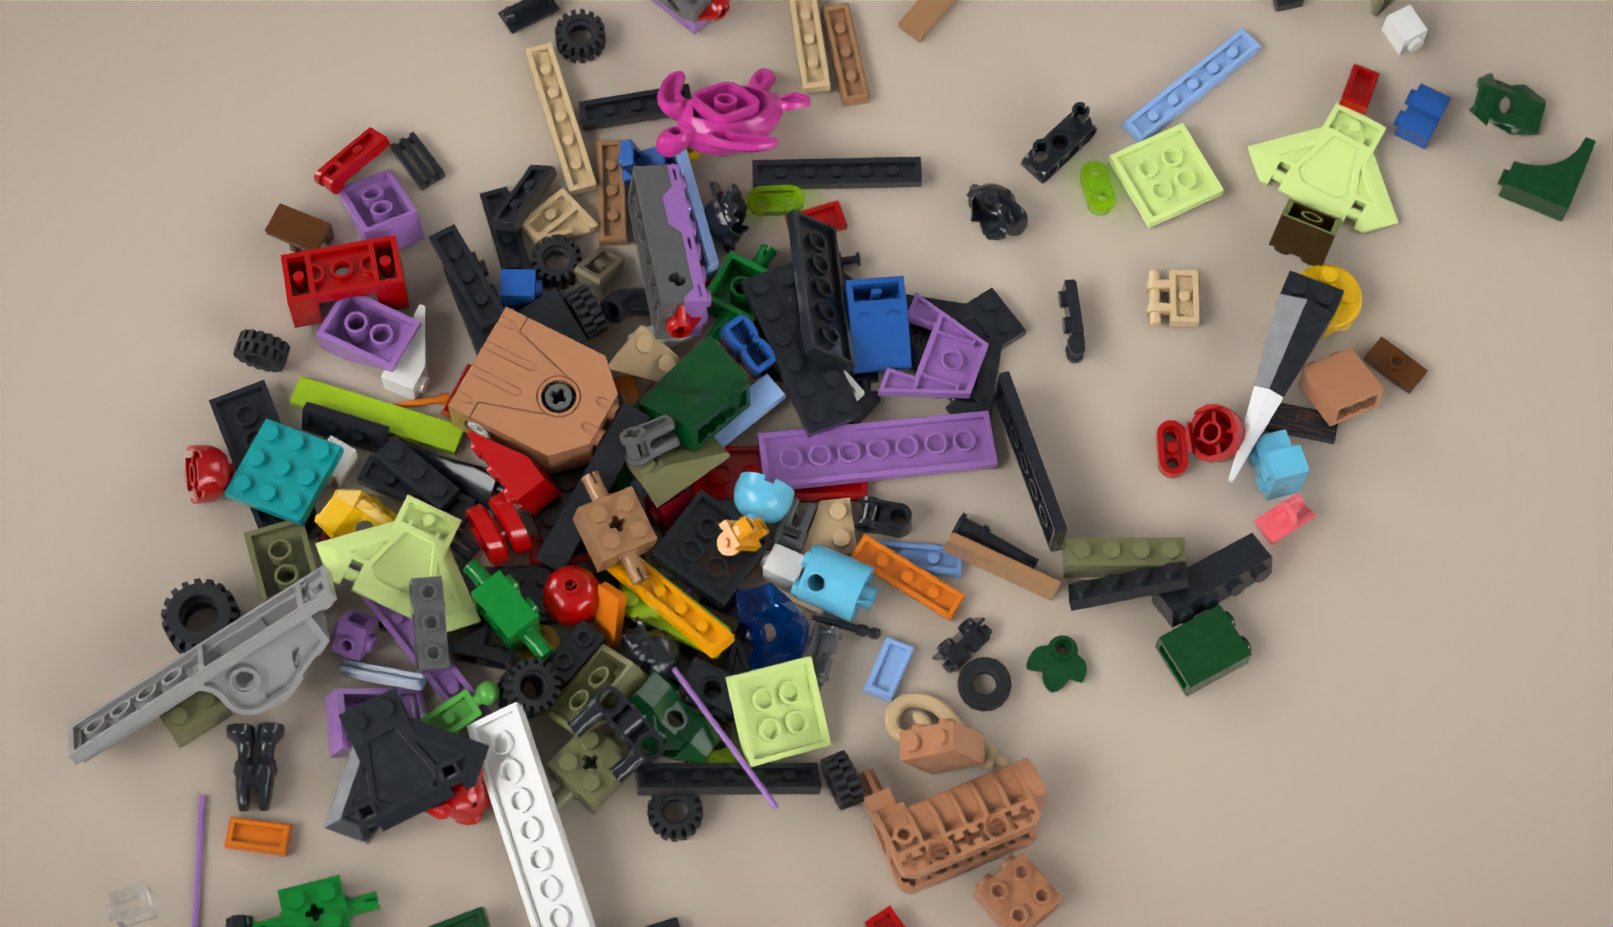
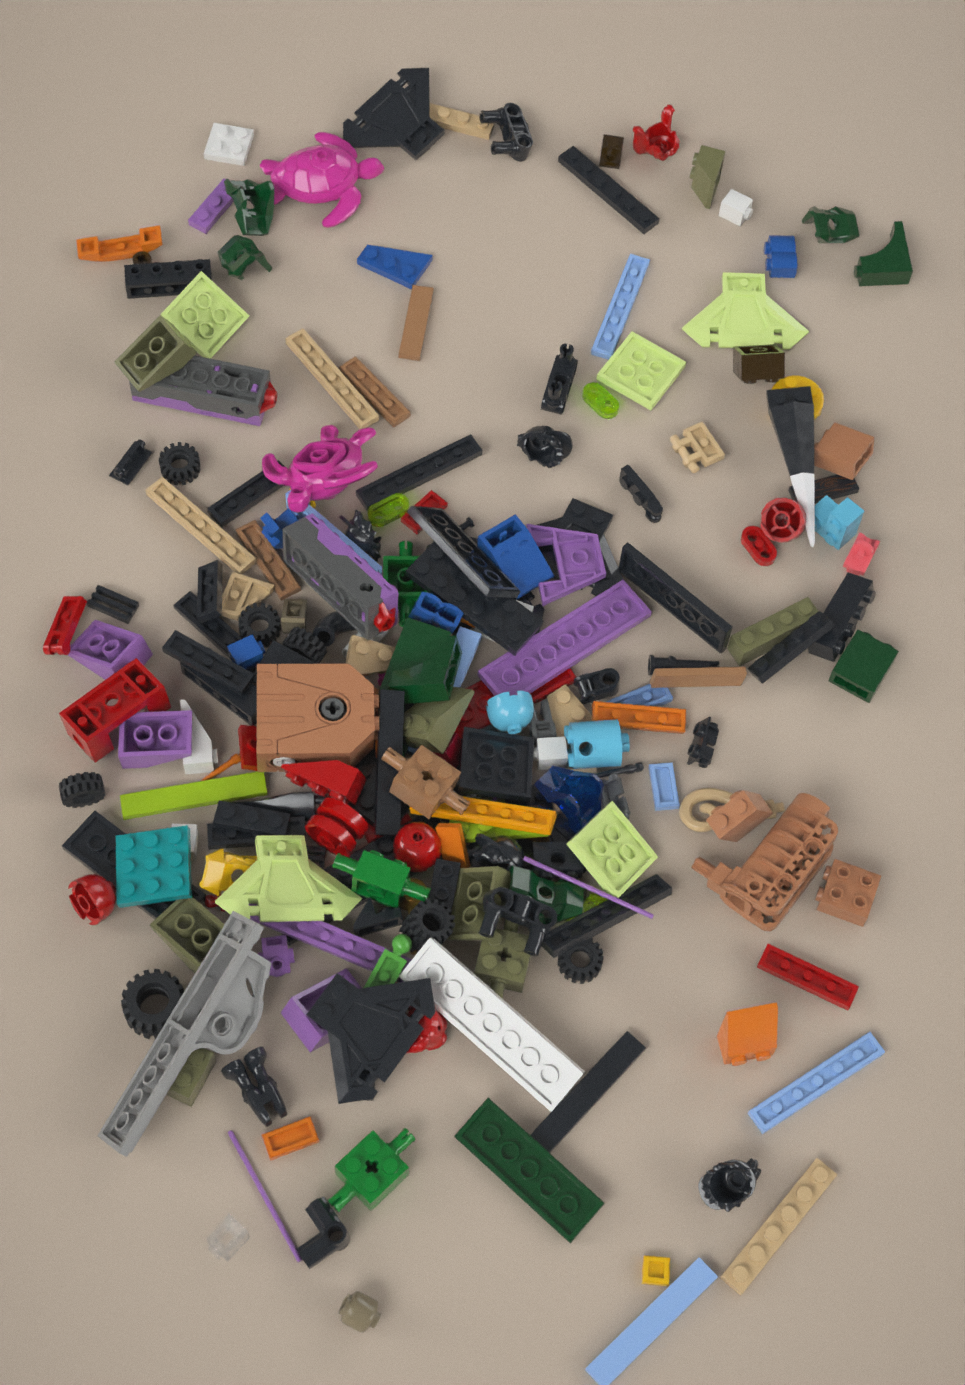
camera: 30 degrees left, 5 degrees down
reddish brown panel [265,203,335,253] -> none
black plate [302,402,390,453] -> none
sand blue axle [340,659,427,691] -> none
dark grey brick [408,576,450,673] -> none
dark grey piece [619,415,680,466] -> none
light orange hips [717,516,769,556] -> none
black tyre [820,750,865,811] -> none
black tyre [957,657,1012,712] -> none
dark green plate [1026,635,1087,693] -> none
red tile [1339,64,1380,115] -> none
reddish brown plate [1363,336,1428,394] -> none

